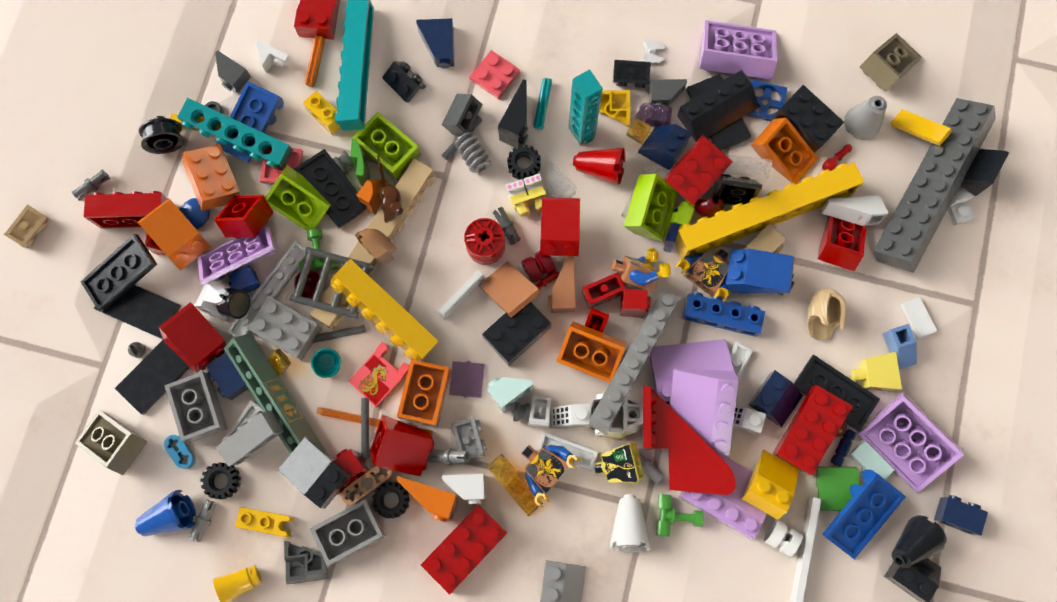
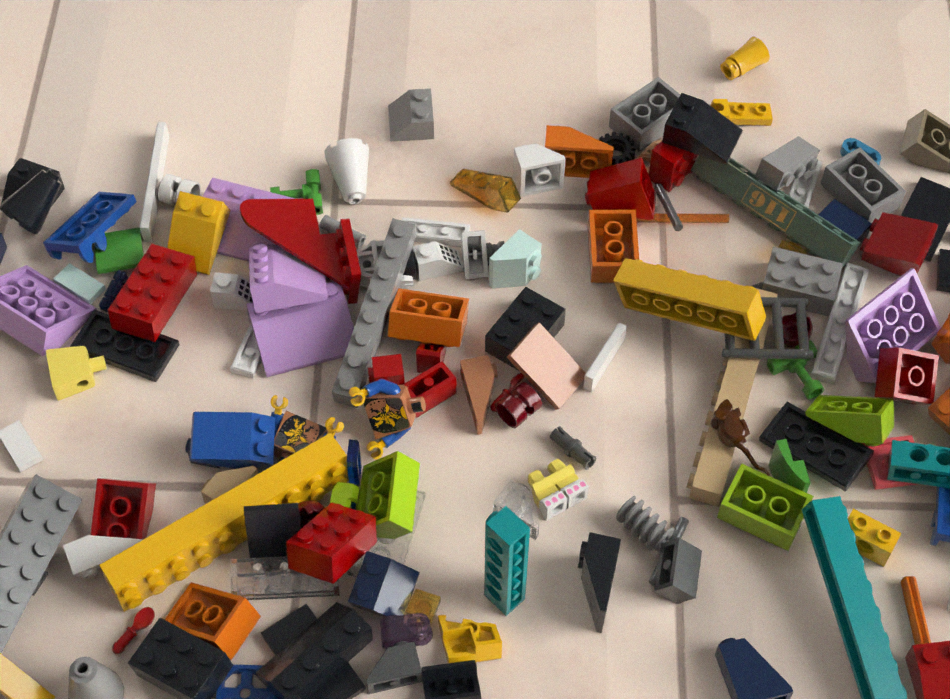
camera: 165 degrees right, 20 degrees down
blue cone [135,490,196,536] -> none
light grey pin [188,499,217,542] -> none
piece [194,284,252,321] -> none
black tyre [200,462,241,499] -> none
dark grey slope [284,541,328,585] -> none
teal hair [311,348,341,378] -> none
dark grey wheel [333,151,355,173] -> none
flag [348,342,409,407] -> none
medium nougat brick [355,229,398,264] -> none
orange slope [356,179,387,215] -> none
black bracket [382,61,426,102] -> none
red brick [421,504,508,595] -> none
light grey pin [429,449,470,465] -> none
clear purple piece [449,361,485,398] -> none
light grey bracket [452,416,487,460] -> none
red wheel [464,218,505,265] -> none
coral plate [469,50,520,99] -> none
black tyre [507,144,541,180] -> none
torso [521,445,582,507] -> none
teal axle [534,78,552,130] -> none
red slope [540,197,580,256] -> none
red cone [573,147,626,185] -> none
torso [594,441,645,483] -> none
blue brick [682,292,765,337] -> none
dark blue slope [748,370,803,428] -> none
tan hair [807,288,846,340] -> none
medium blue slope [882,324,917,370] -> none

